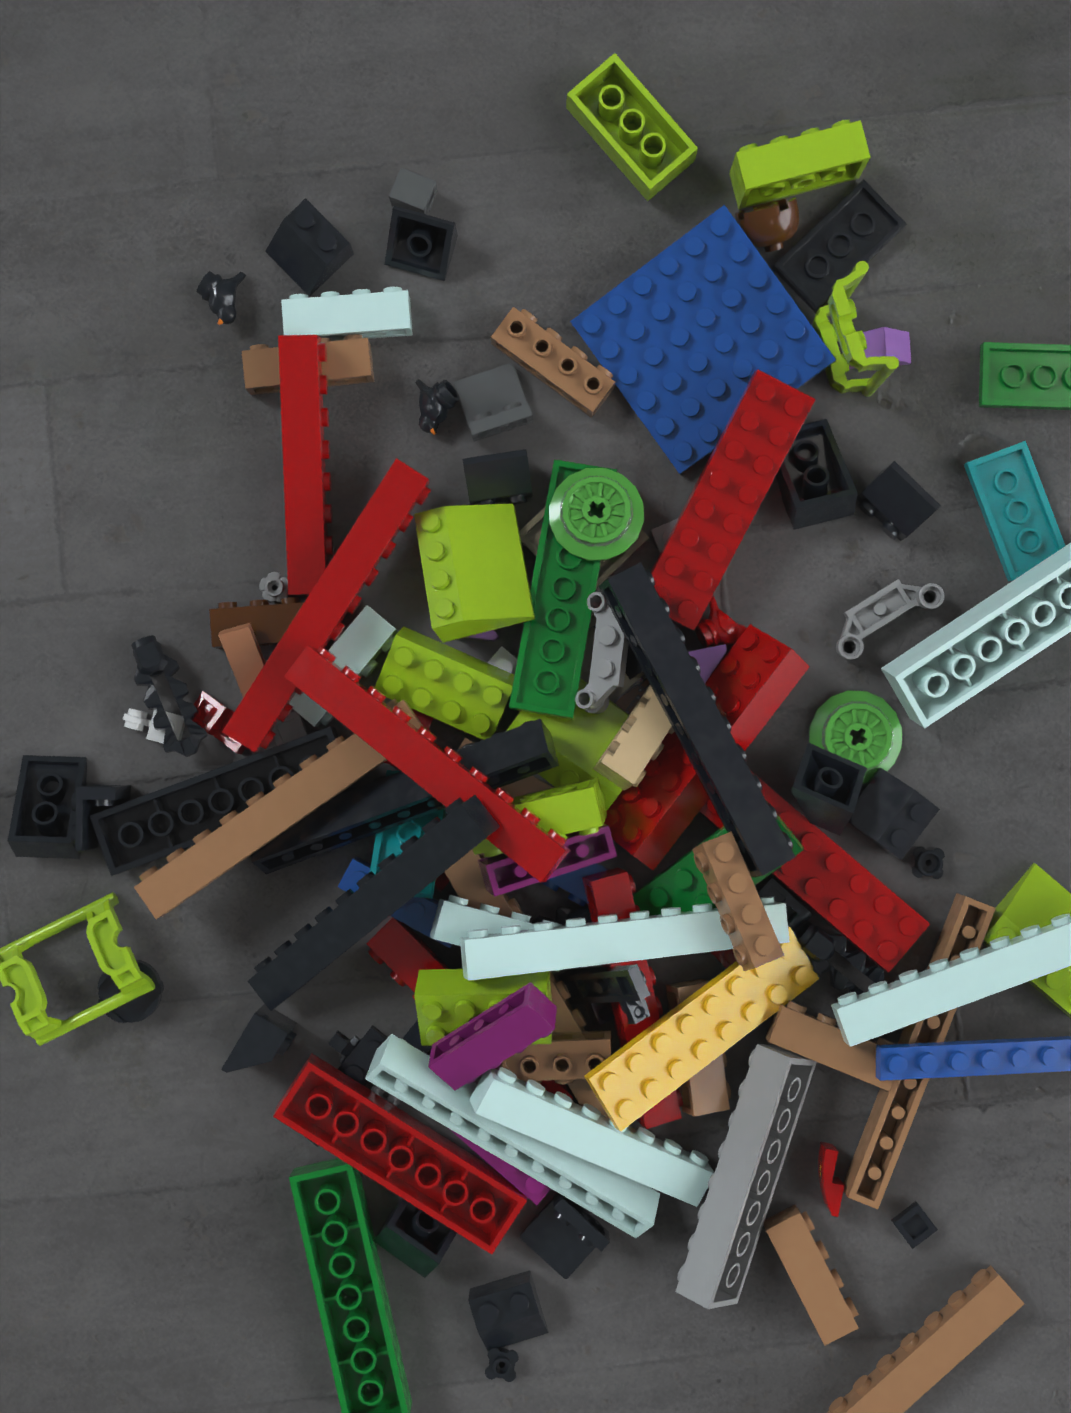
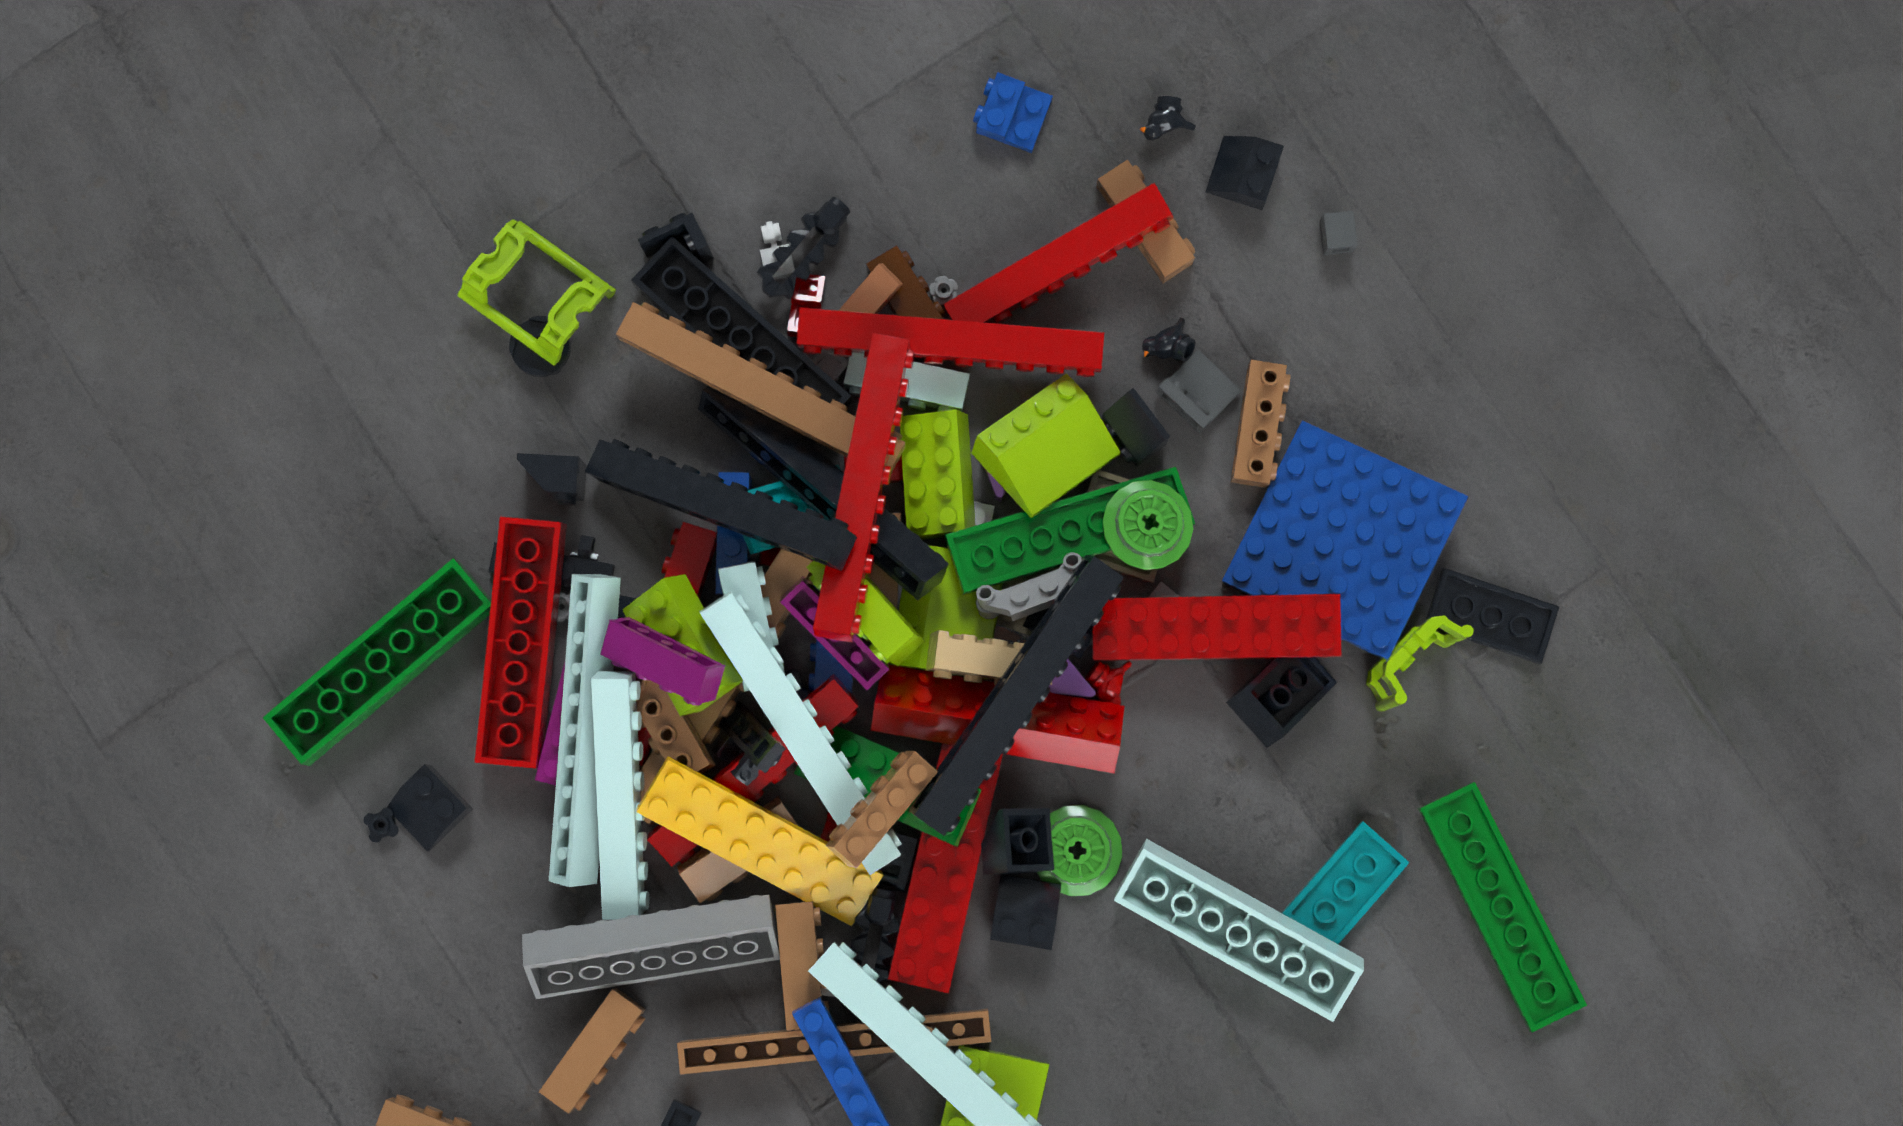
camera: 55 degrees right, 5 degrees down
black slope [7,755,87,859] -> none
light aqua brick [281,287,413,341] -> none
black slope [373,1198,457,1278] -> none
black slope [384,206,458,281] -> none
black bracket [520,1193,610,1279] -> none
lime brick [566,53,698,201] -> none
lime brick [729,120,871,209] -> none
reddish brown cylinder [735,197,799,252] -> none
red slope [818,1142,845,1217] -> none
light grey plate [836,579,945,660] -> none
medium lavender slope [849,327,911,369] -> none
black slope [857,461,941,541] -> none
black plate [912,846,945,879] -> none
none -> blue plate [973,72,1053,153]

